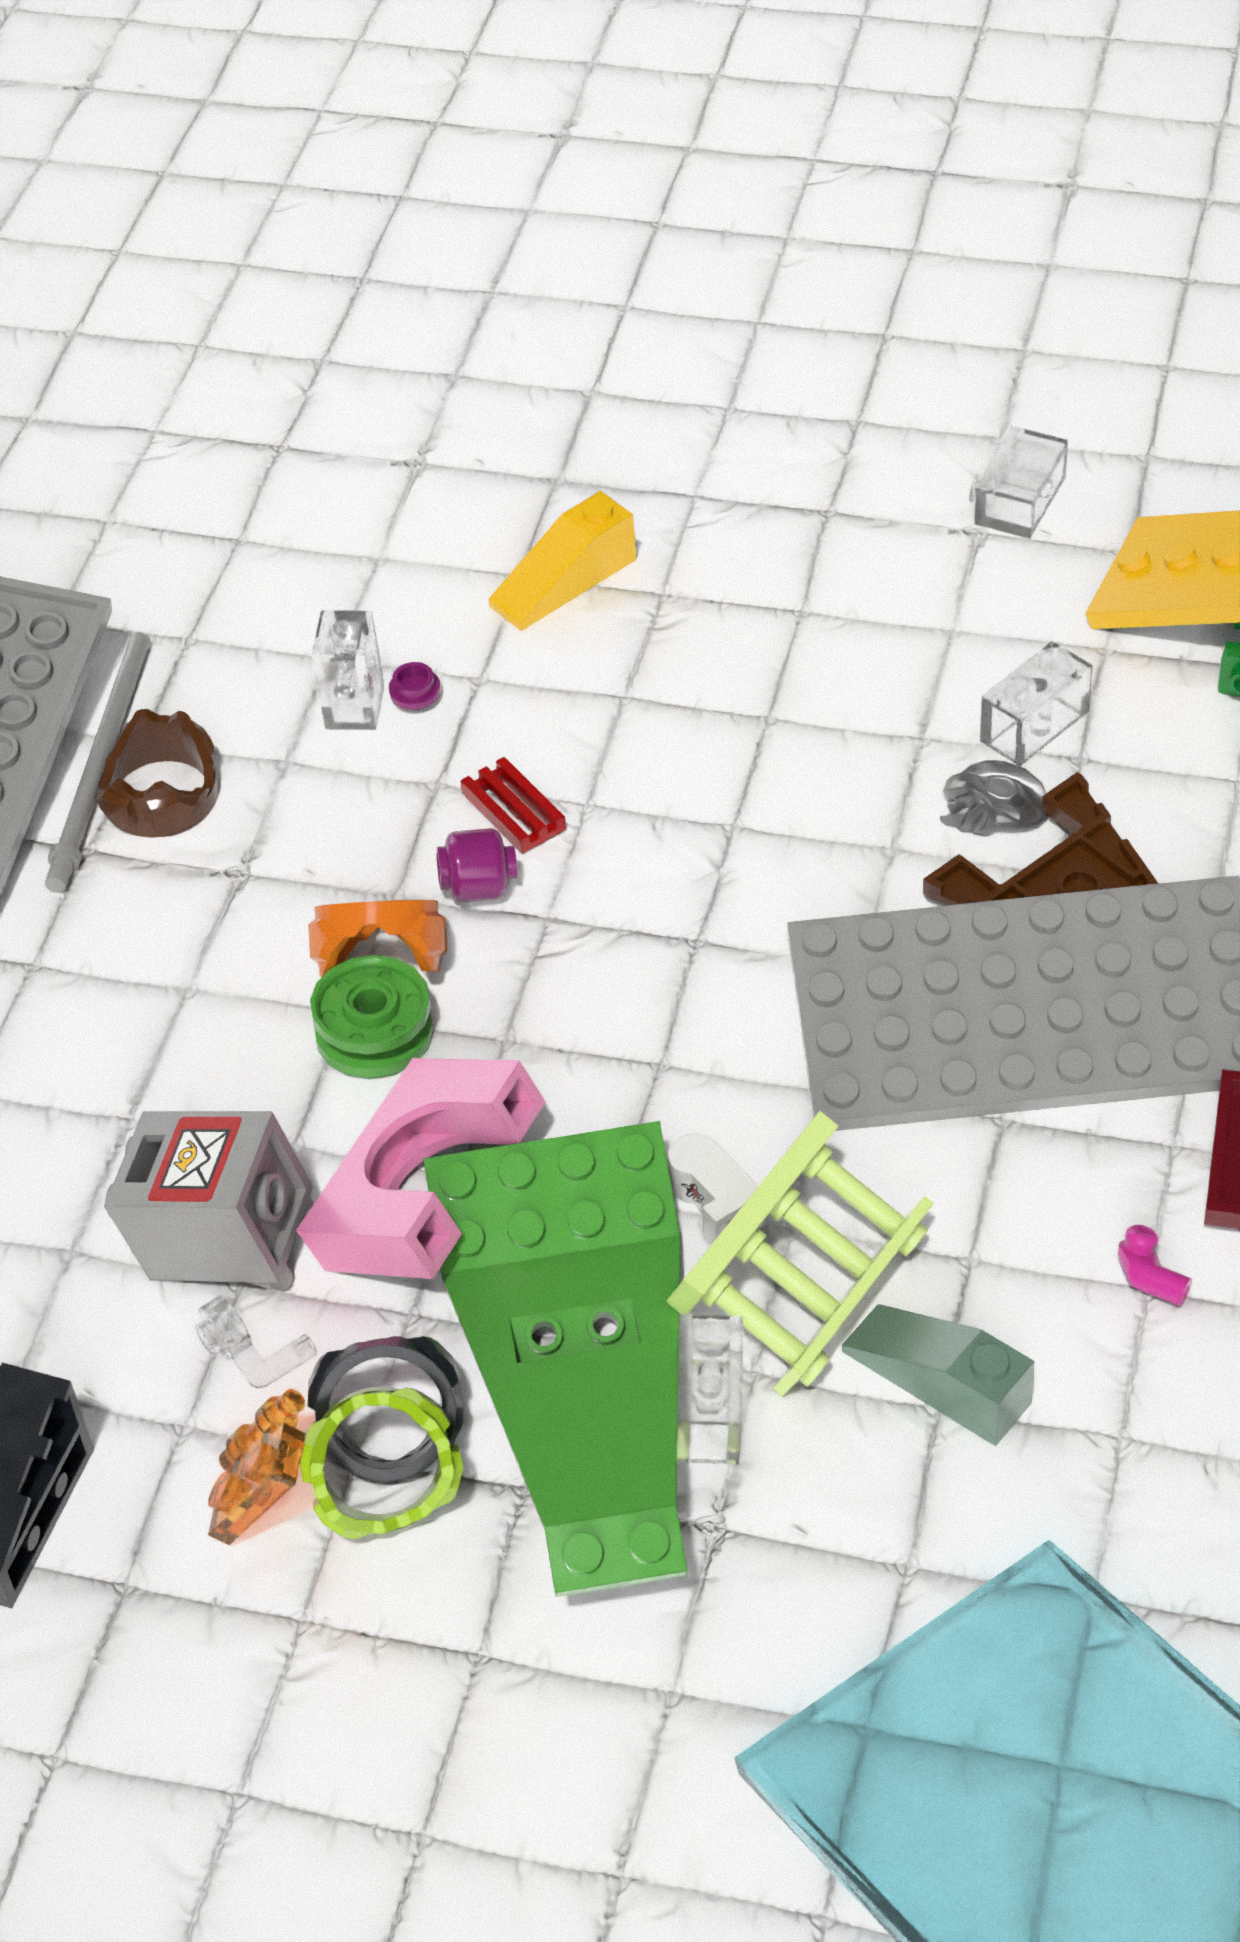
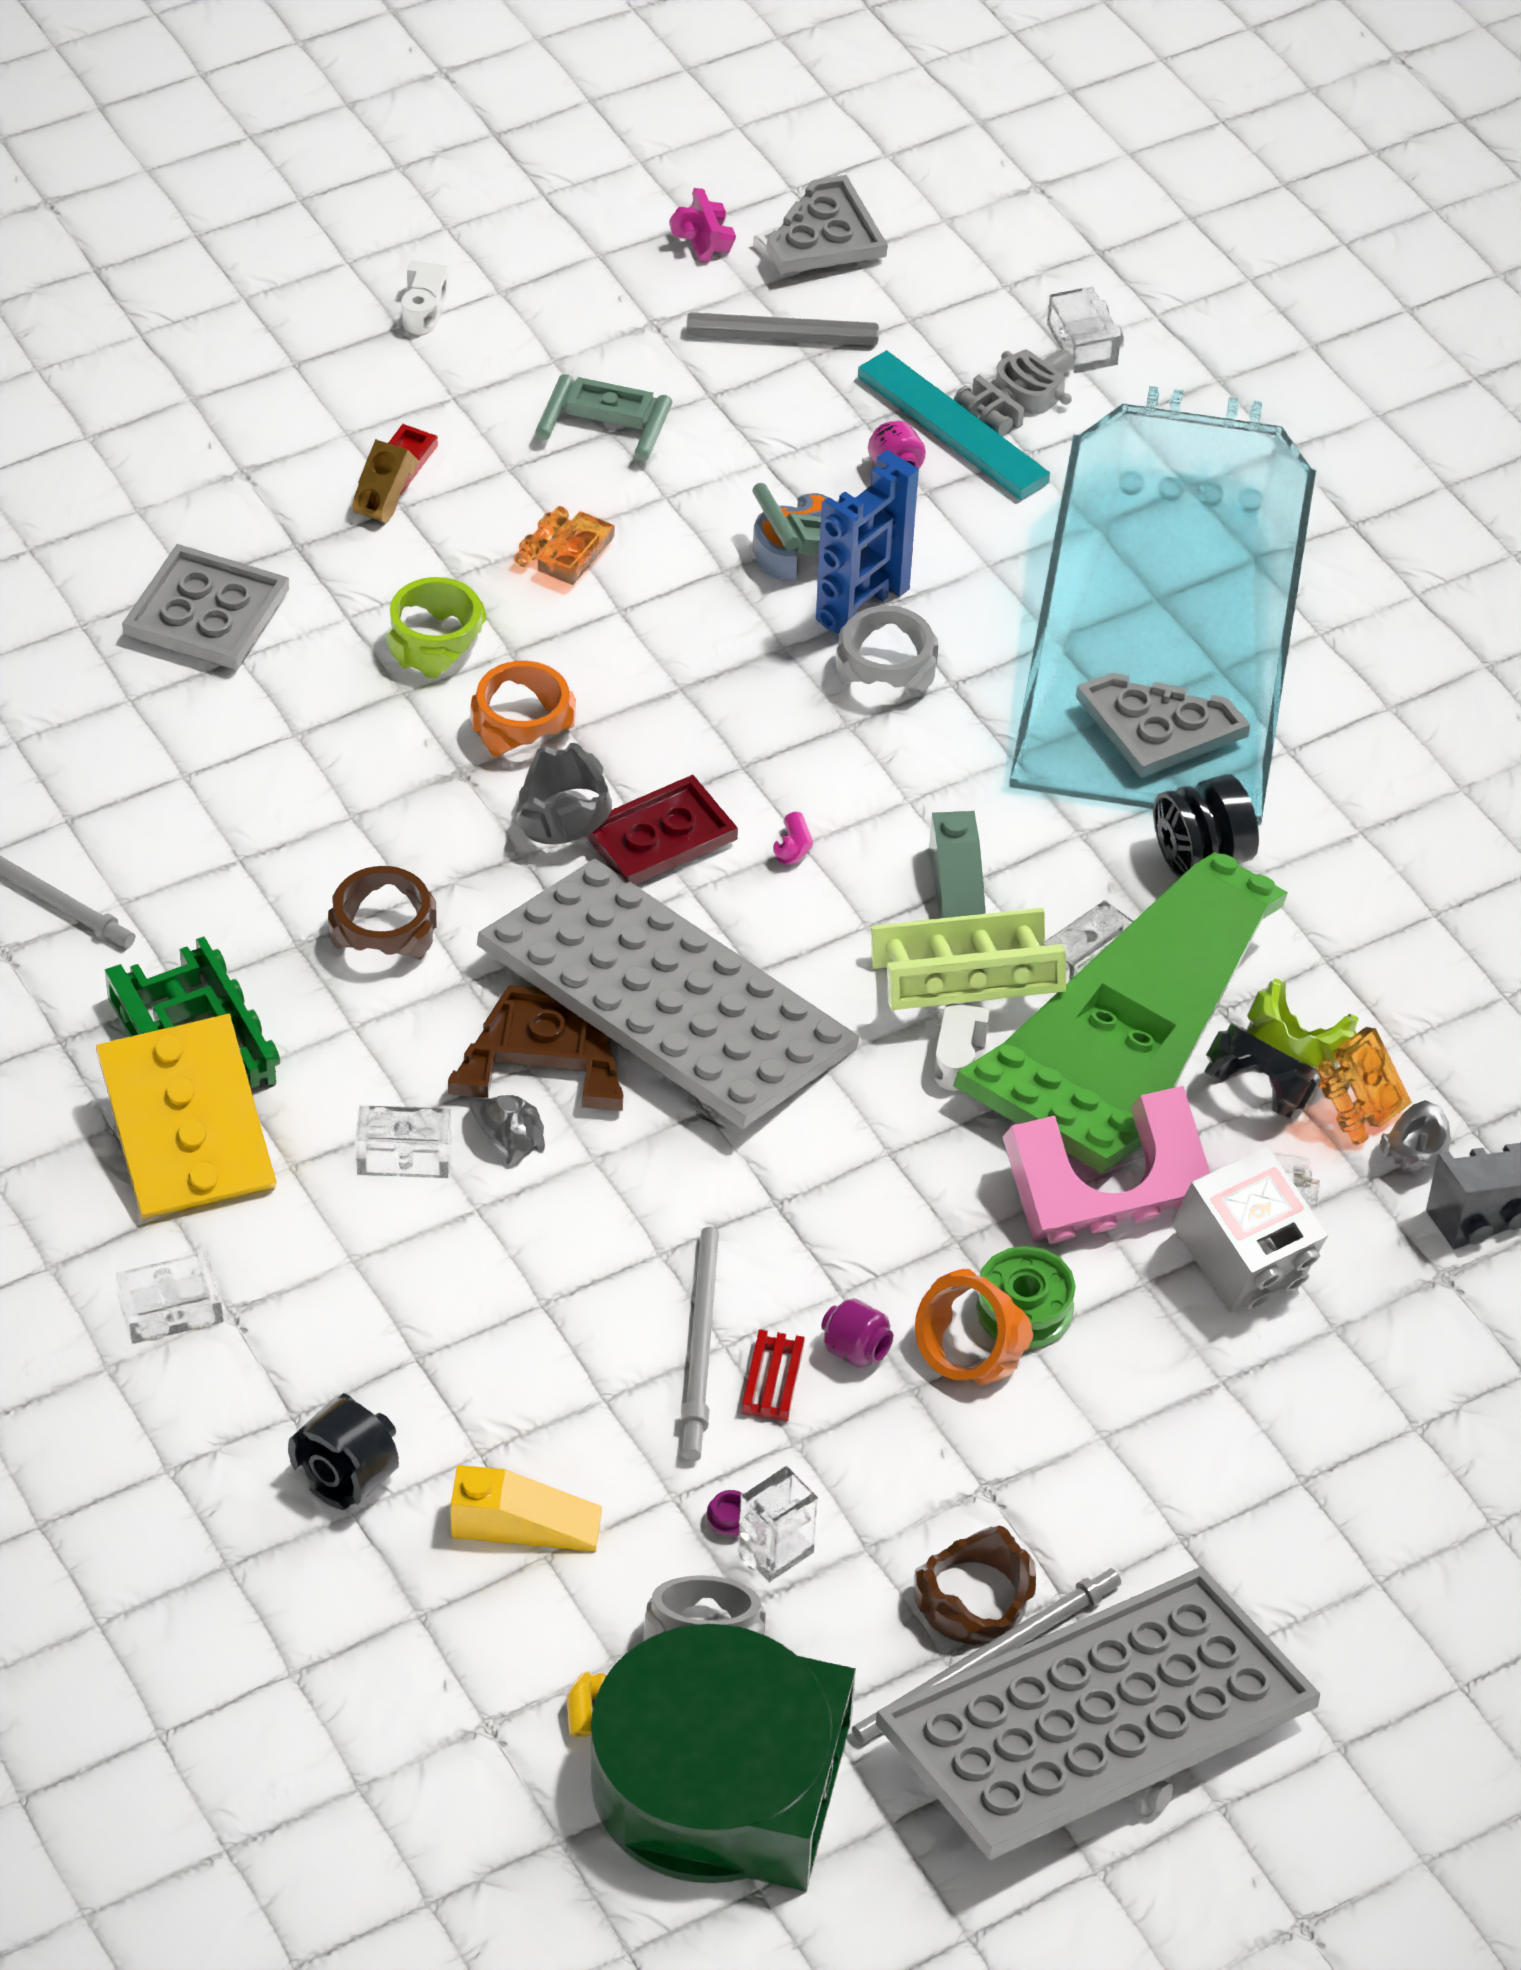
camera: 140 degrees left, 0 degrees up
none -> black brick [287,1393,399,1510]
none -> yellow arm [567,1671,607,1737]
none -> dark green brick [591,1624,856,1891]
none -> light grey piece [643,1575,766,1641]
none -> light grey bar [680,1227,719,1461]
none -> light grey plate [1076,672,1250,778]
none -> black wheel [1153,774,1259,878]
none -> flat silver hat [1380,1100,1451,1173]

